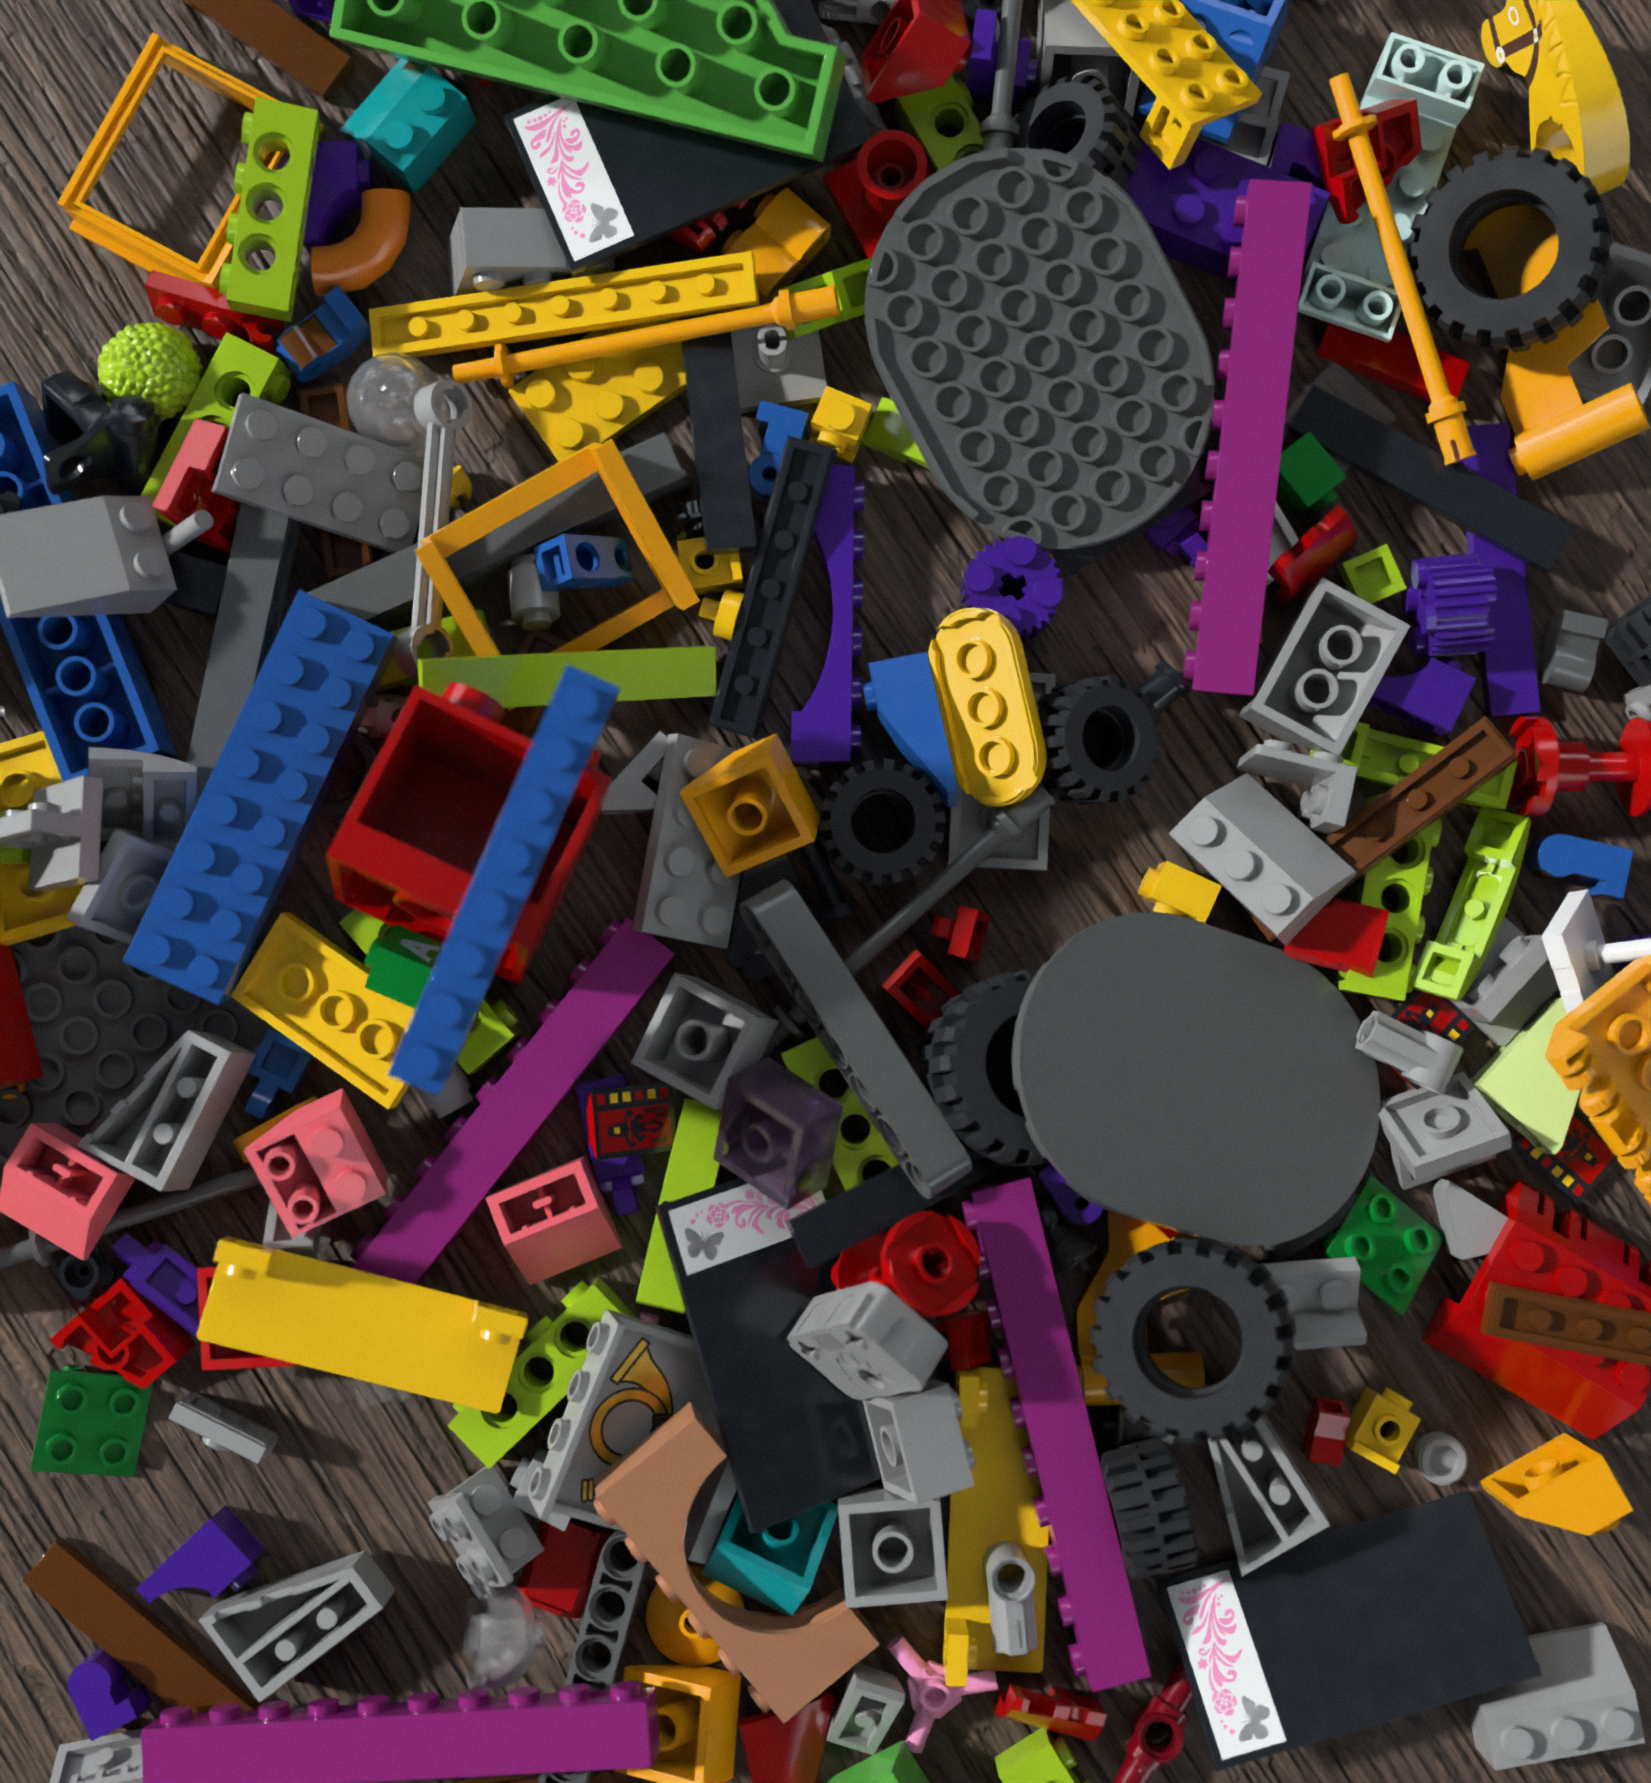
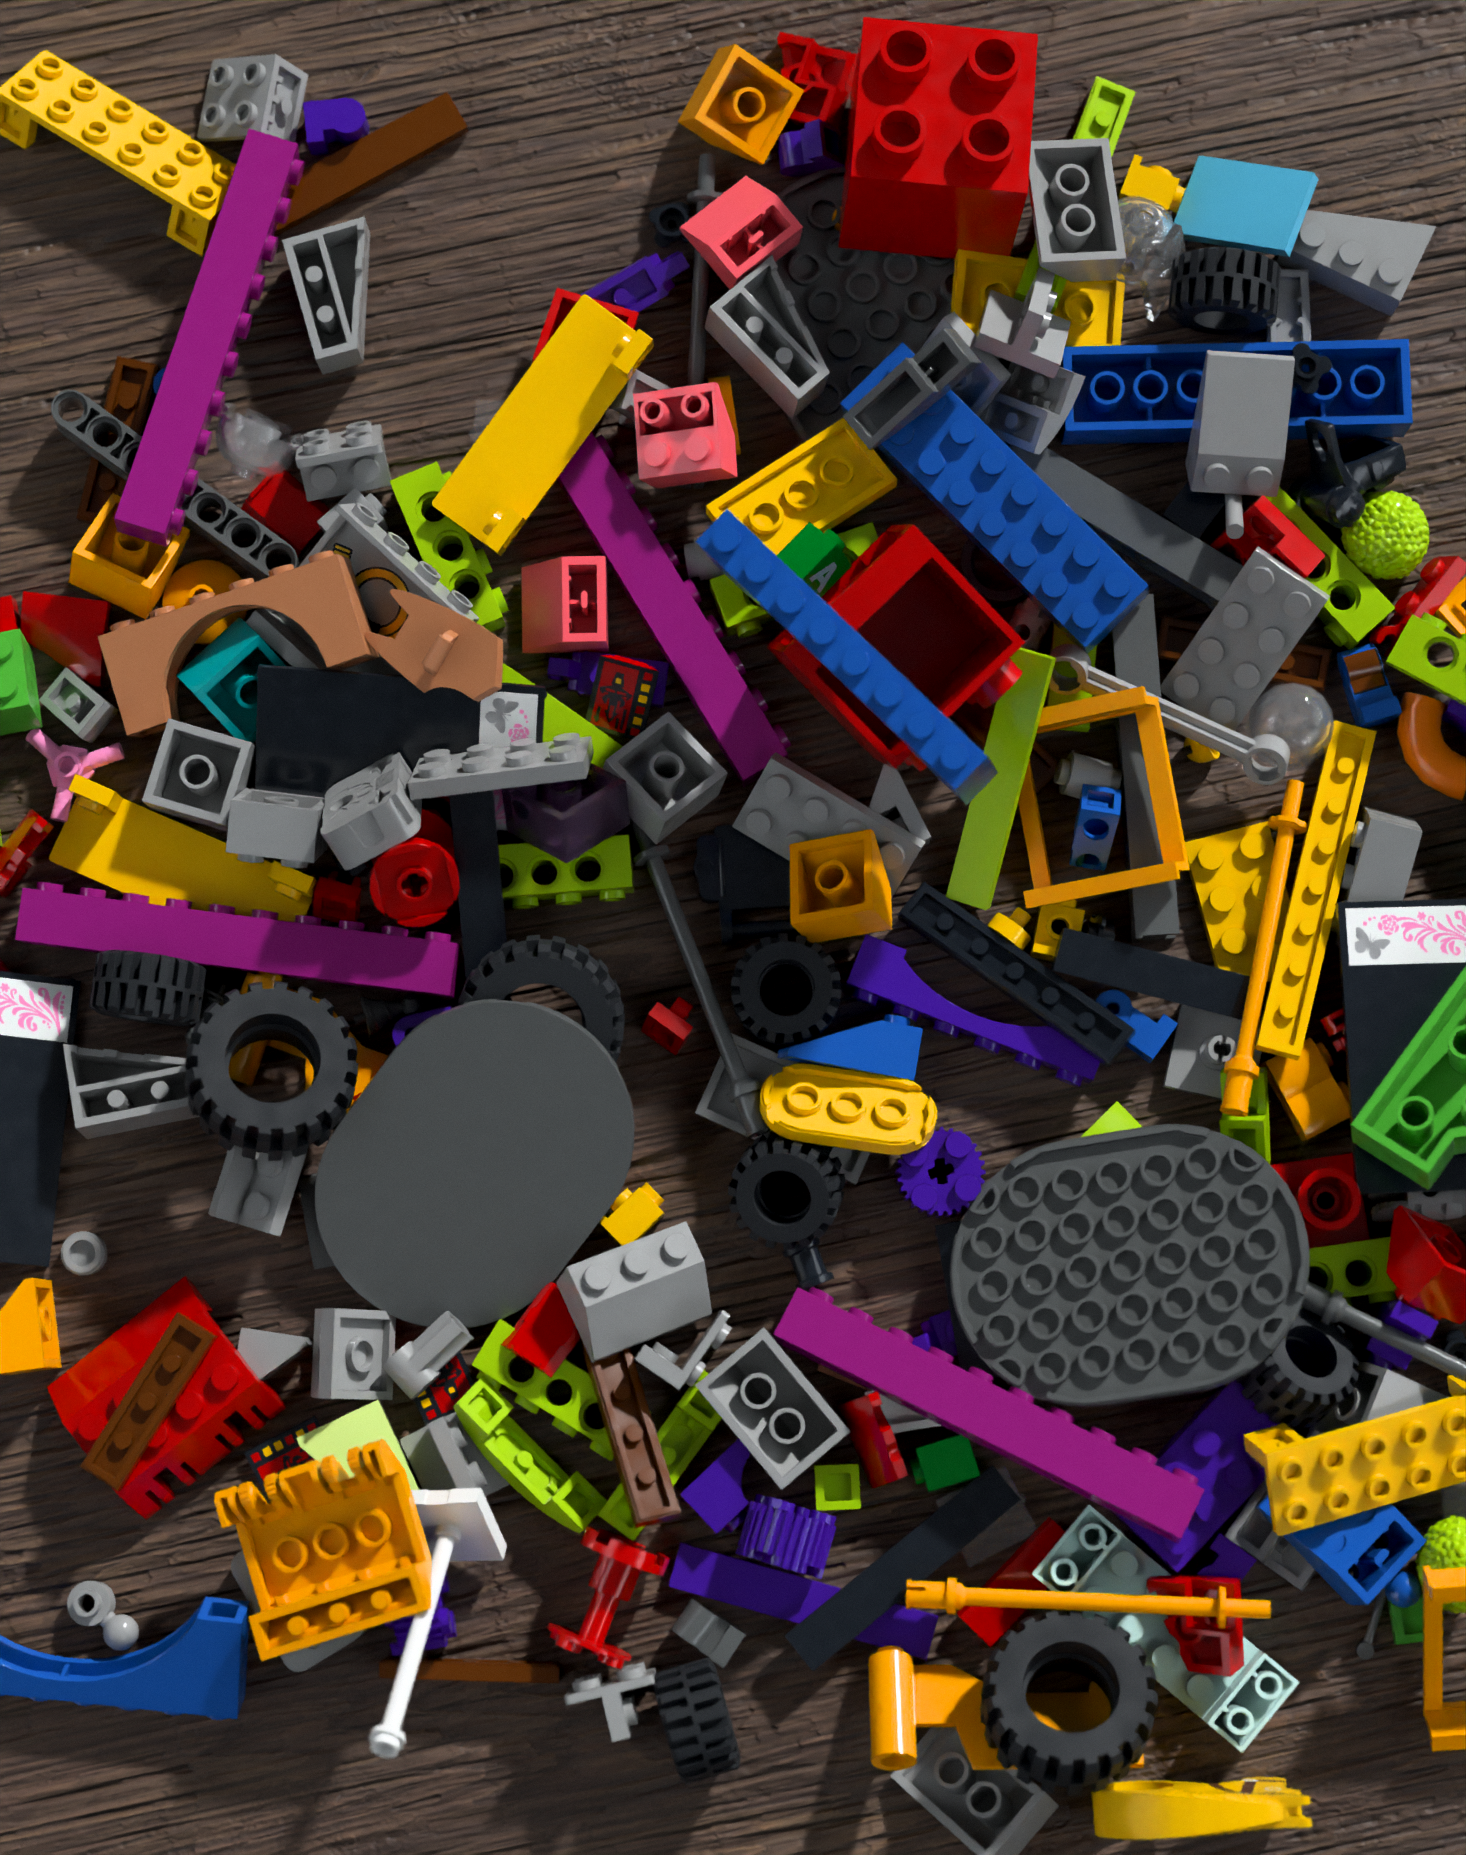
camera: 120 degrees right, 5 degrees down
green hinge [30,1364,153,1477] -> none
red slope [49,1277,196,1389] -> none
dark purple arch [136,1505,265,1604] -> none
light grey plate [168,1392,280,1464] -> none
blue plate [244,1027,314,1119] -> none
dark grey beam [739,879,972,1199] -> none
yellow brick [809,385,872,464] -> none
red slope [879,949,960,1030] -> none
light grey piece [983,1541,1038,1656] -> none
red piece [1302,1396,1351,1467] -> none
green hinge [1318,1175,1444,1316] -> none
yellow brick [1344,1386,1421,1474] -> none
blue leg [1525,834,1634,900] -> none
none -> nougat shield [364,589,503,702]
none -> light grey plate [408,733,594,800]
none -> dark grey slope [843,328,982,450]

